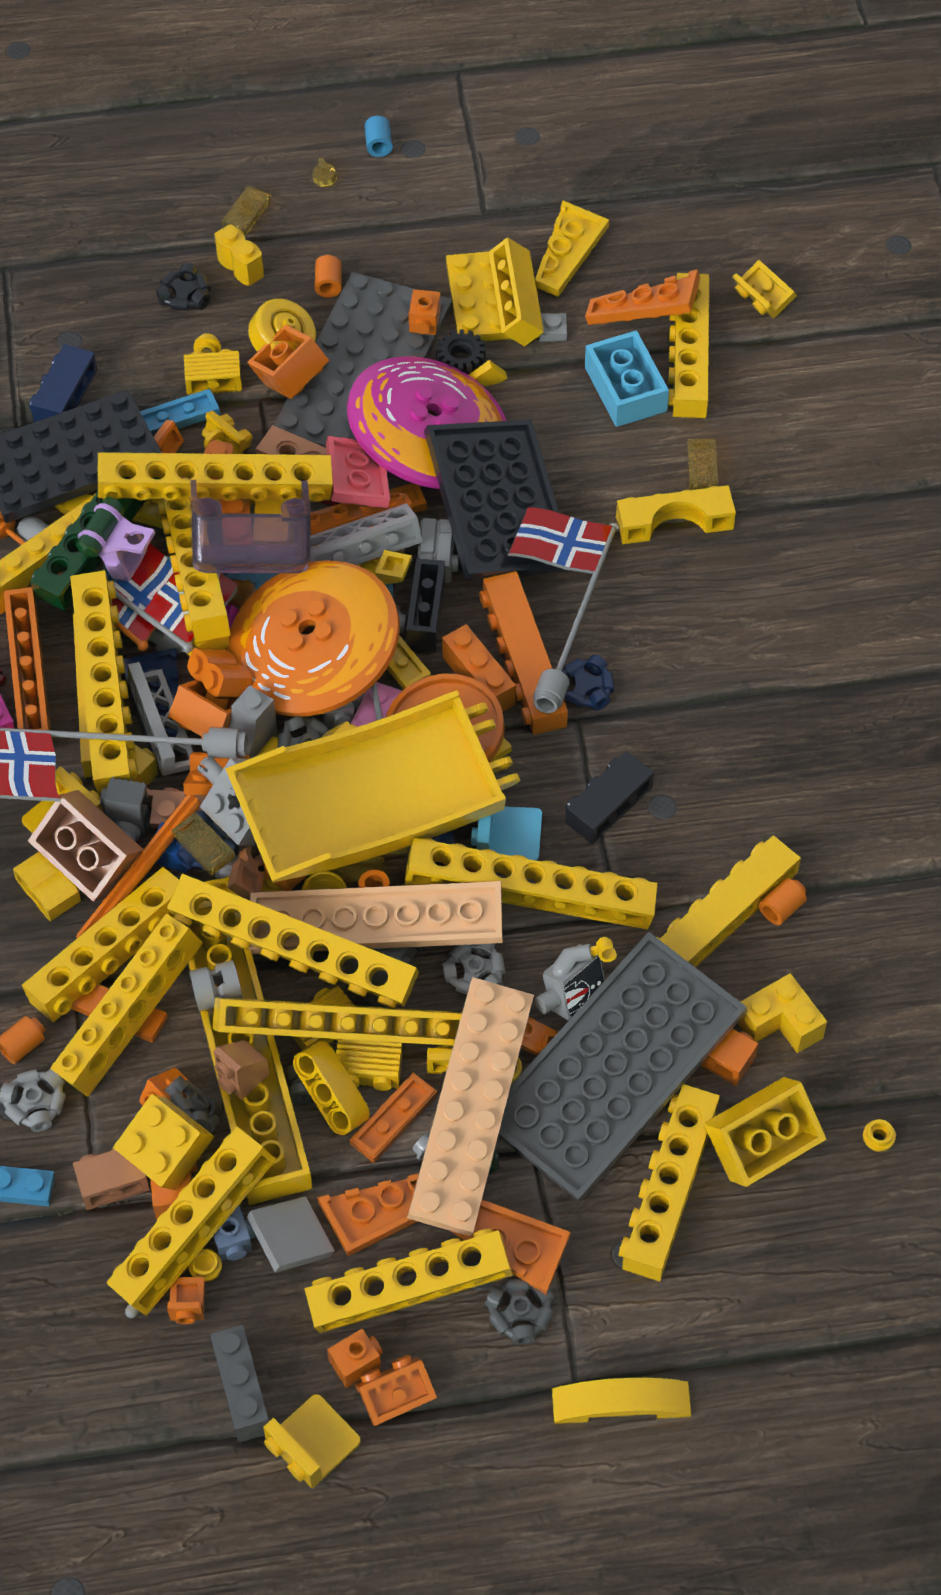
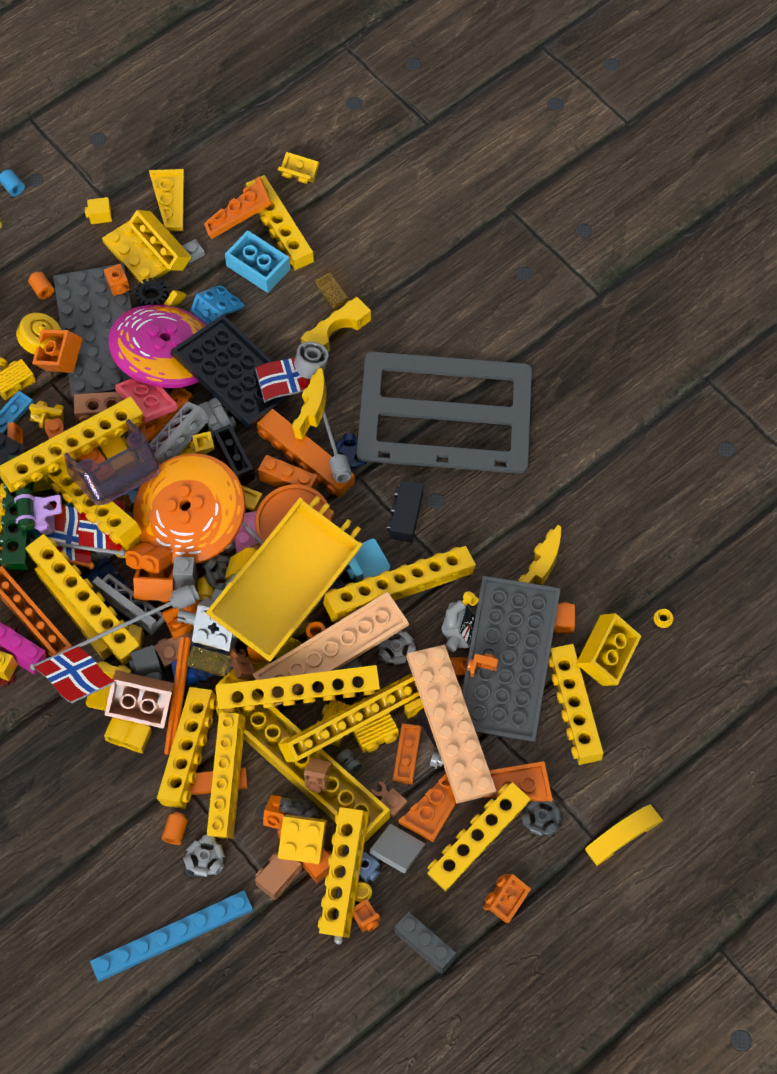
camera: 30 degrees left, 5 degrees up
light grey wheel [189,960,243,1012] -> none
yellow bracket [263,1394,360,1489] -> none
yellow beam [293,1041,370,1135] -> none
orange brick [327,1329,383,1388] -> none
yellow brick [656,835,801,968] -> none
yellow brick [737,973,827,1053] -> none
orange brick [759,878,807,926] -> none
none -> yellow brick [85,197,112,224]
none -> dark azure bracket [190,285,245,325]
none -> yellow slope [292,368,327,440]
none -> light grey piece [294,342,329,379]
none -> dark grey door [357,352,532,474]
none -> nougat plate [371,781,408,818]
none -> orange bracket [467,653,499,677]
none -> yellow slope [518,525,561,585]

